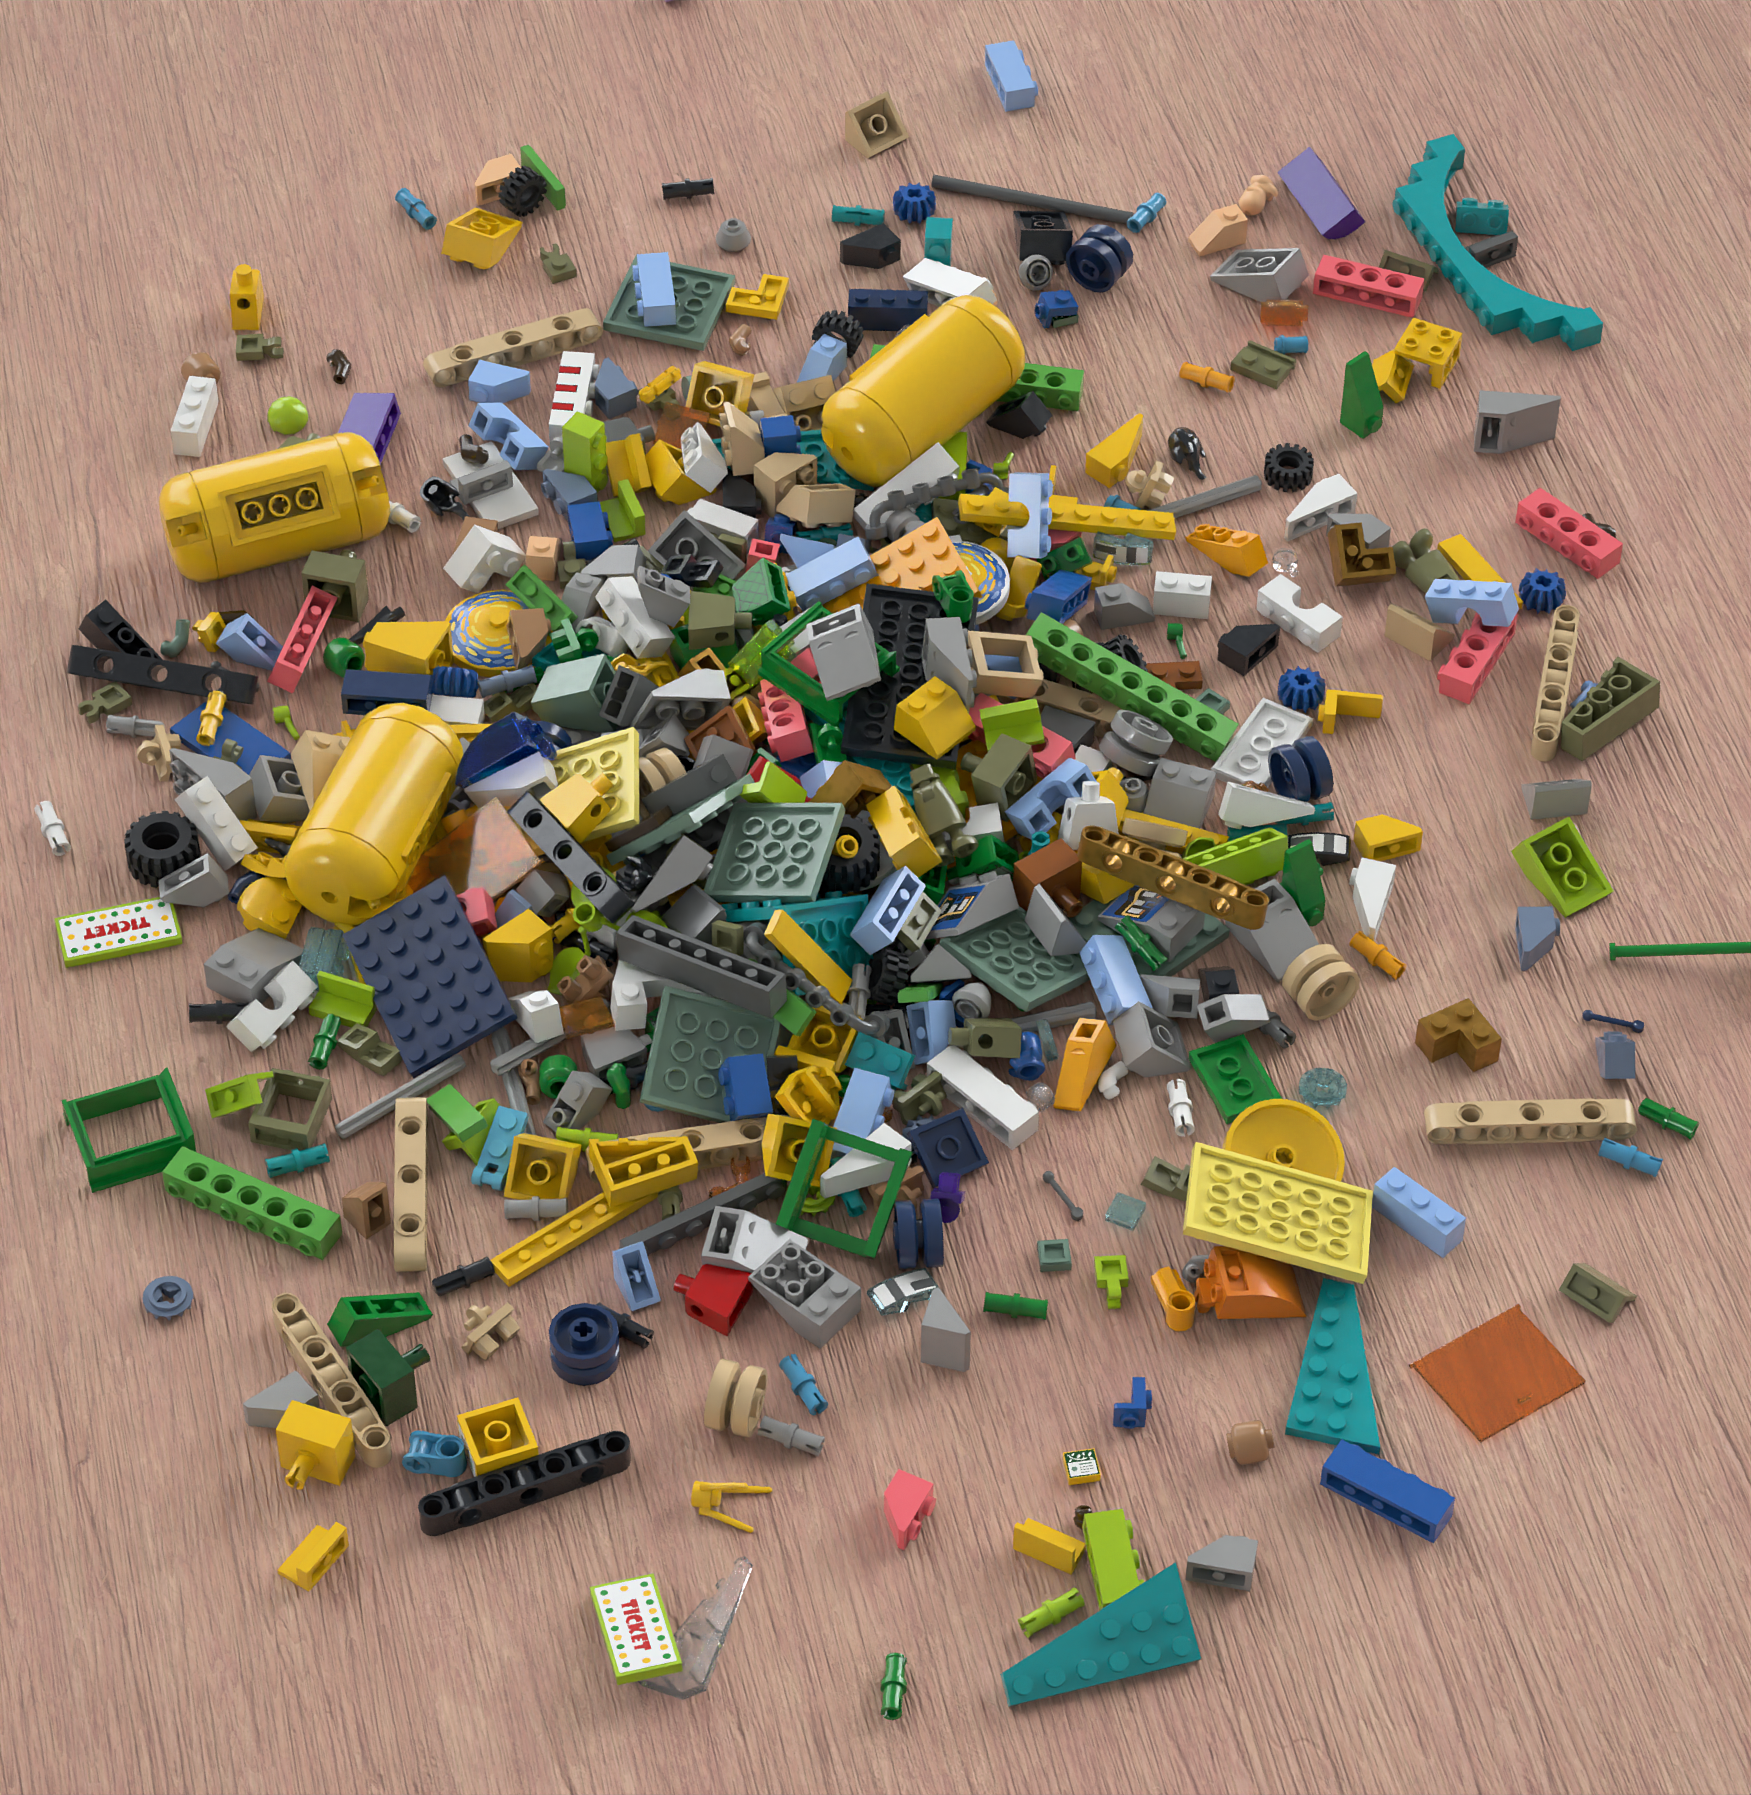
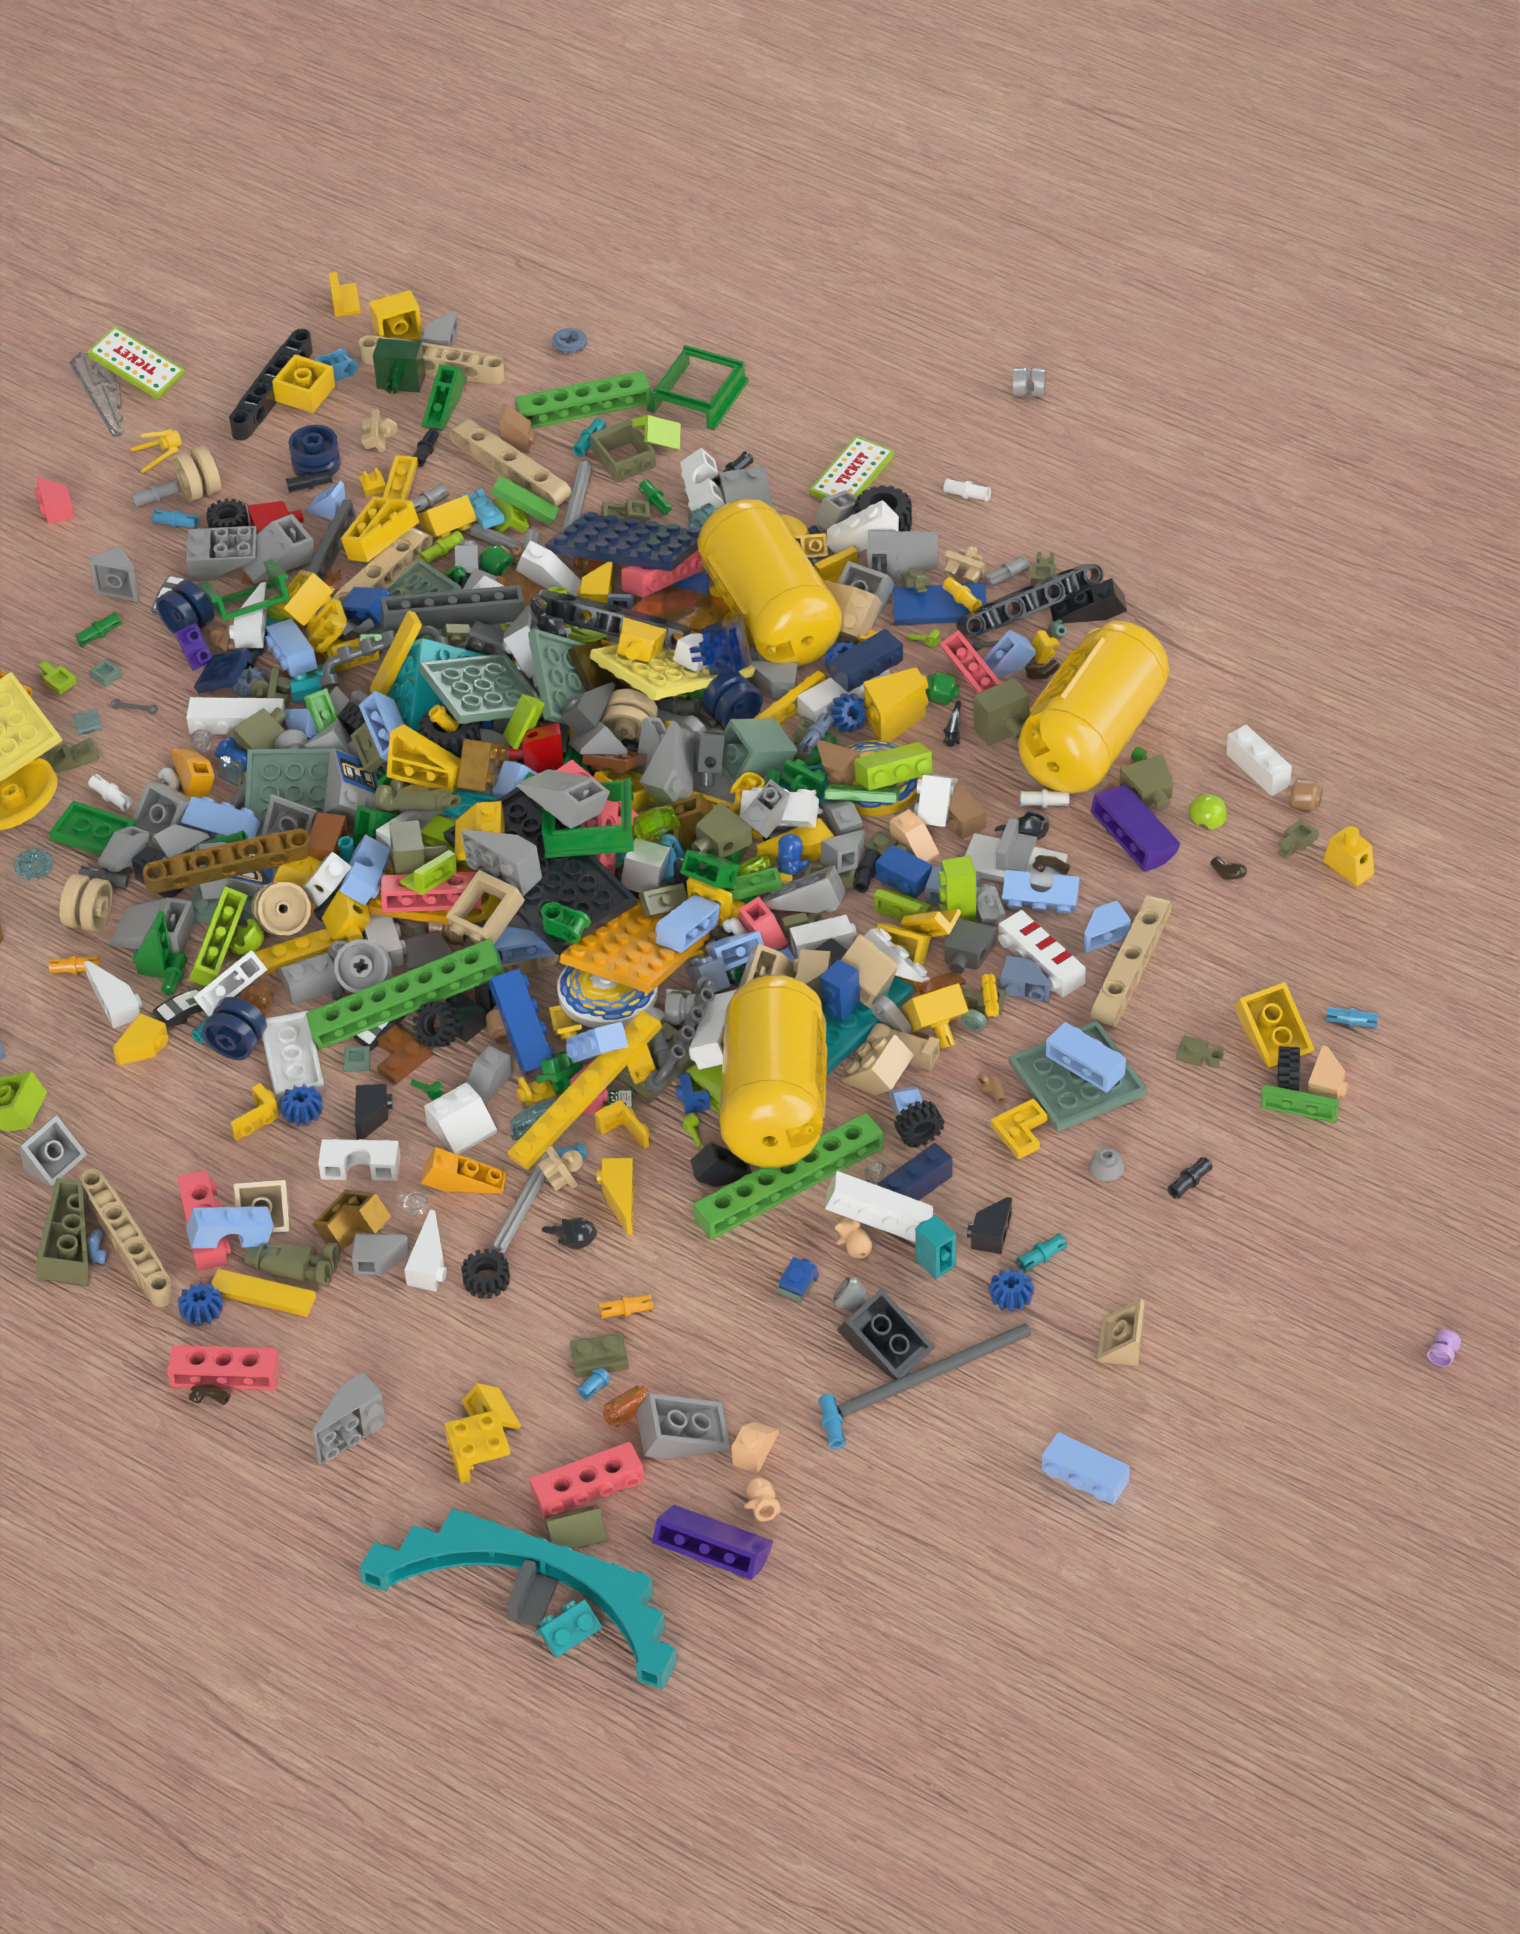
camera: 140 degrees right, 0 degrees up
lime panel [309,971,377,1028] -> none
black slope [660,554,724,588] -> none
yellow slope [787,1006,863,1074] -> none
dark blue wheel [1066,224,1134,293] -> none
green slope [1340,351,1384,439] -> none
none -> black tyre [206,498,249,528]
none -> yellow tile [358,468,386,497]
none -> lime brick [854,742,933,791]

